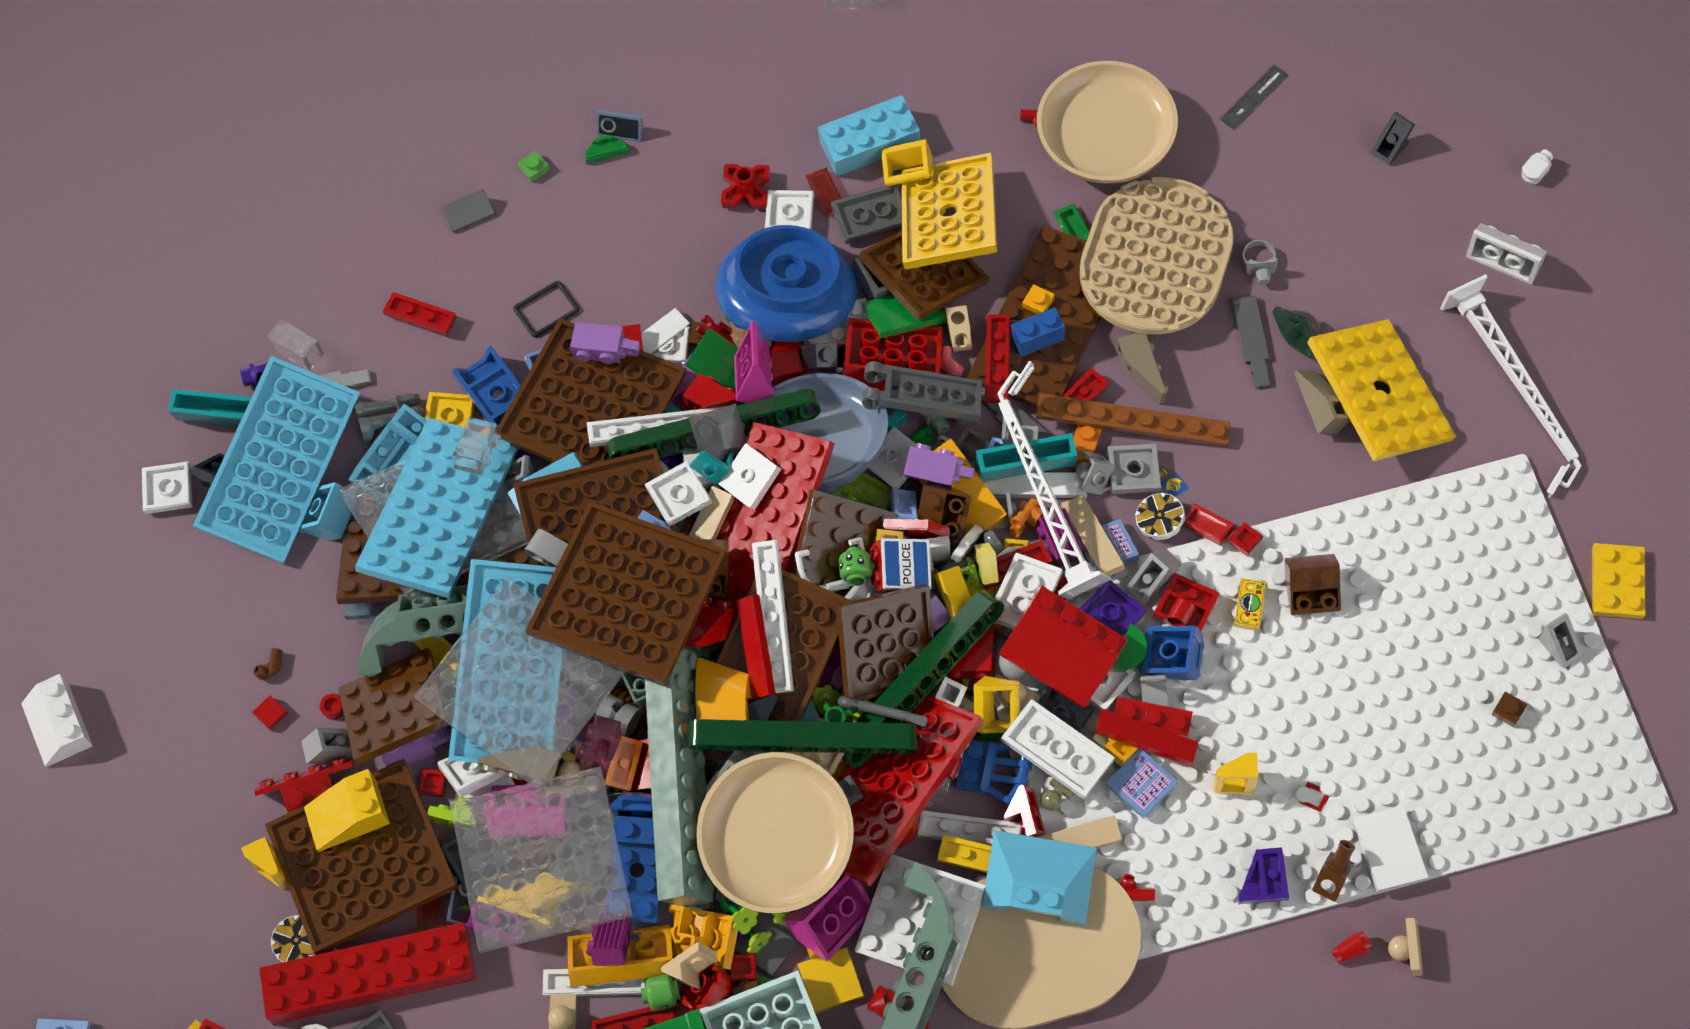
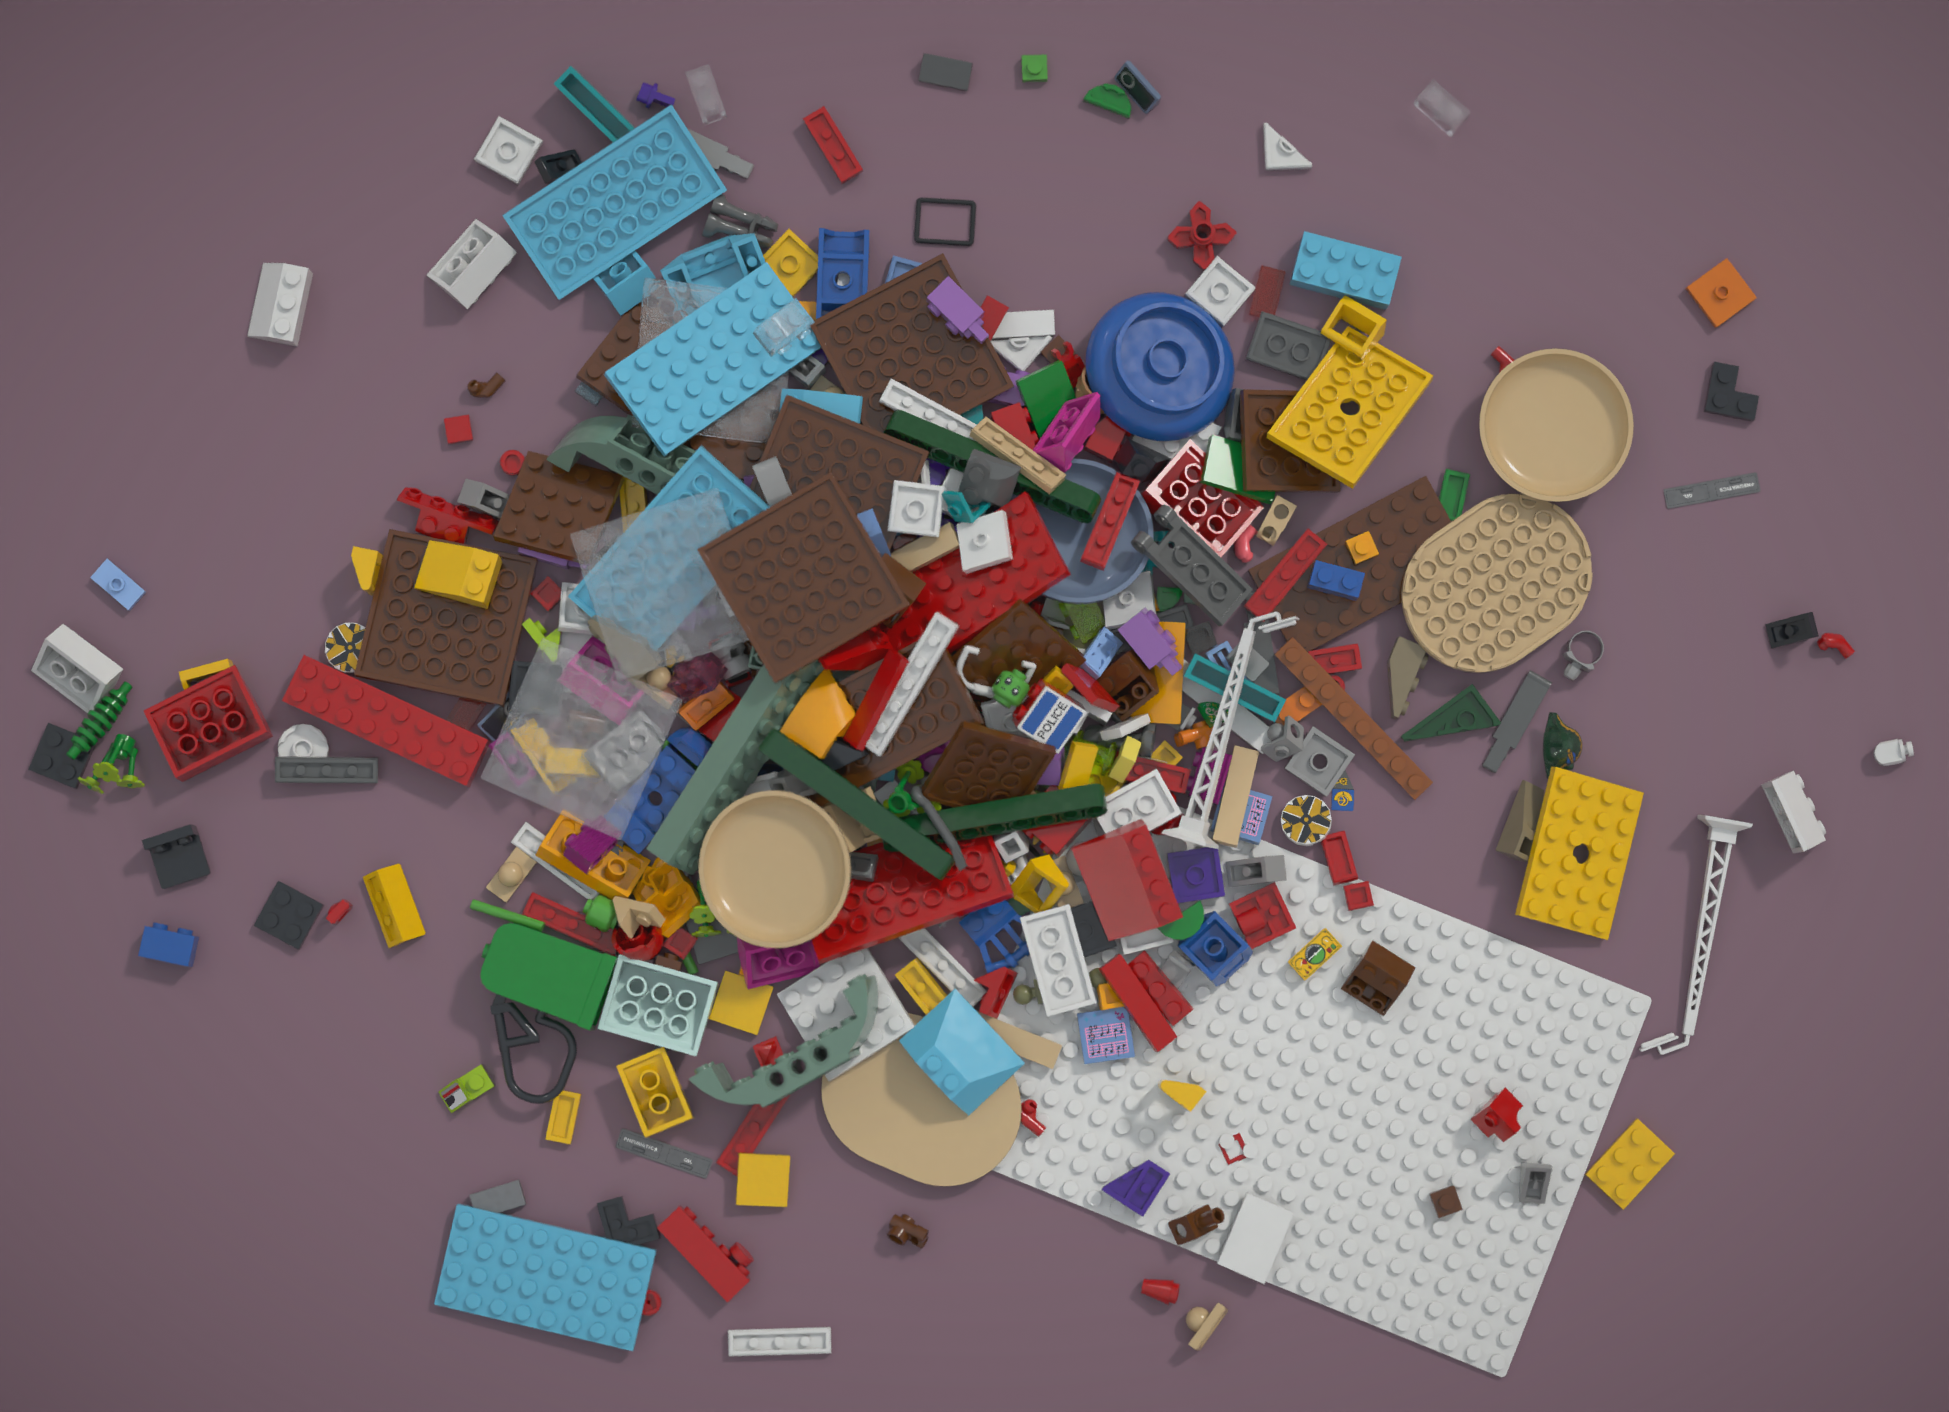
camera: 25 degrees right, 20 degrees up
none -> white slope [427,219,517,309]
none -> tan tile [969,417,1066,494]
none -> red tile [1080,472,1140,571]
none -> green tile [1197,702,1229,728]
none -> white tile [1263,123,1312,170]
none -> dark green wing [1401,684,1501,742]
none -> red brick [1471,1087,1523,1142]
none -> black plate [1704,362,1759,422]
none -> red arm [1817,633,1855,659]

